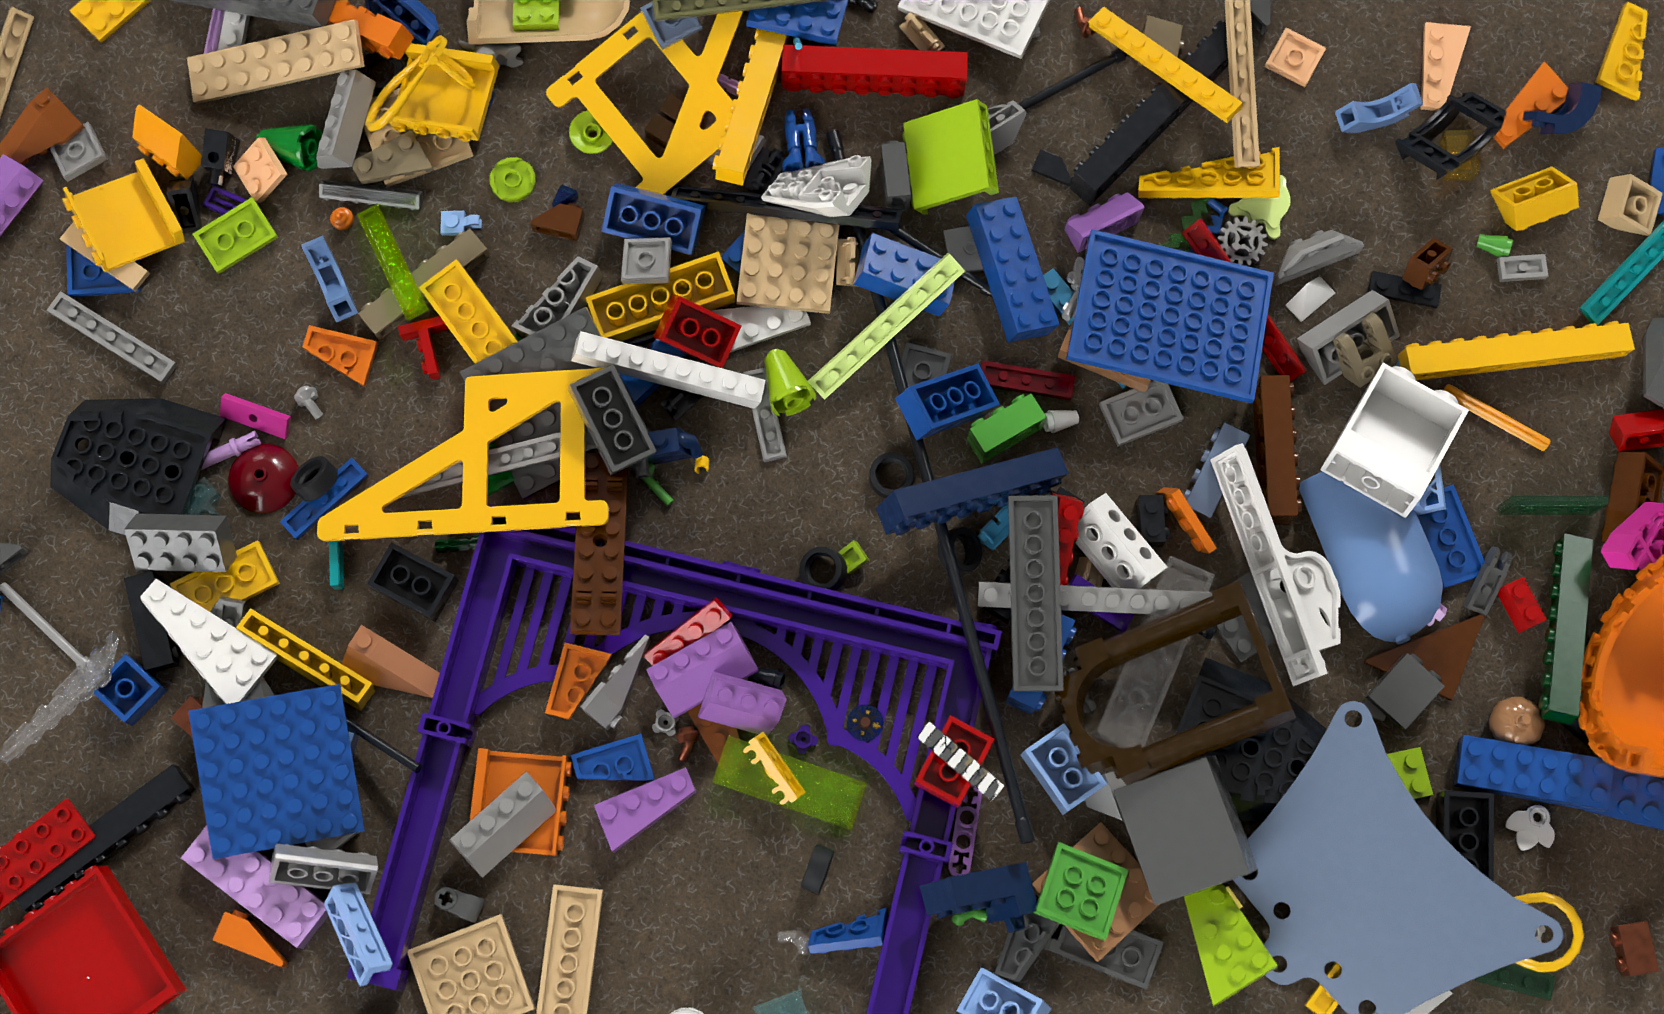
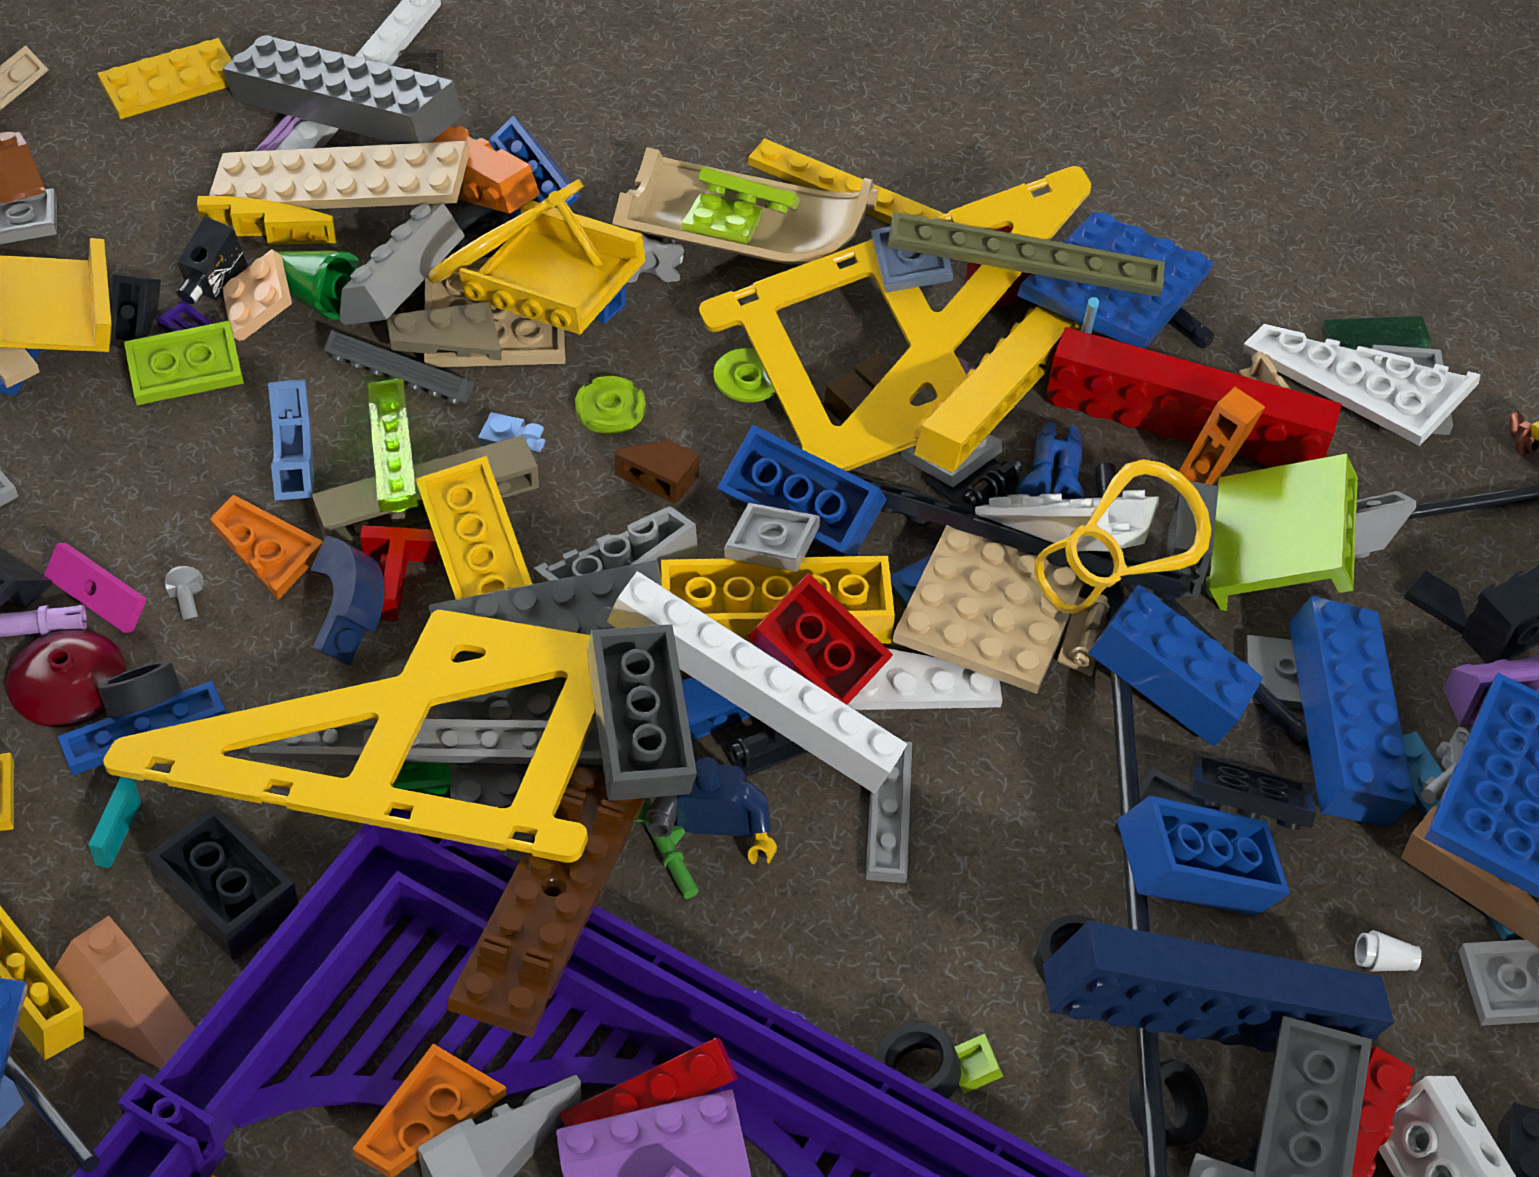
camera: 15 degrees right, 25 degrees down
light orange slope [132,104,202,180] -> none
orange plate [330,207,354,230] -> none
dark green axle [435,535,479,553] -> none
clear blue slope [552,184,579,207] -> none
lime cone [764,349,816,416] -> none
yellowish green plate [808,253,965,400] -> none
bright green brick [967,394,1046,463] -> none
dark azure hinge [978,505,1009,550] -> none
dark red plate [981,360,1075,401] -> none
none -> yellow slope [197,196,336,245]
none -> dark blue arch [311,536,385,665]
none -> yellow animal [1034,459,1212,614]
none -> orange slope [1179,387,1265,485]
none -> black plate [1190,753,1316,830]

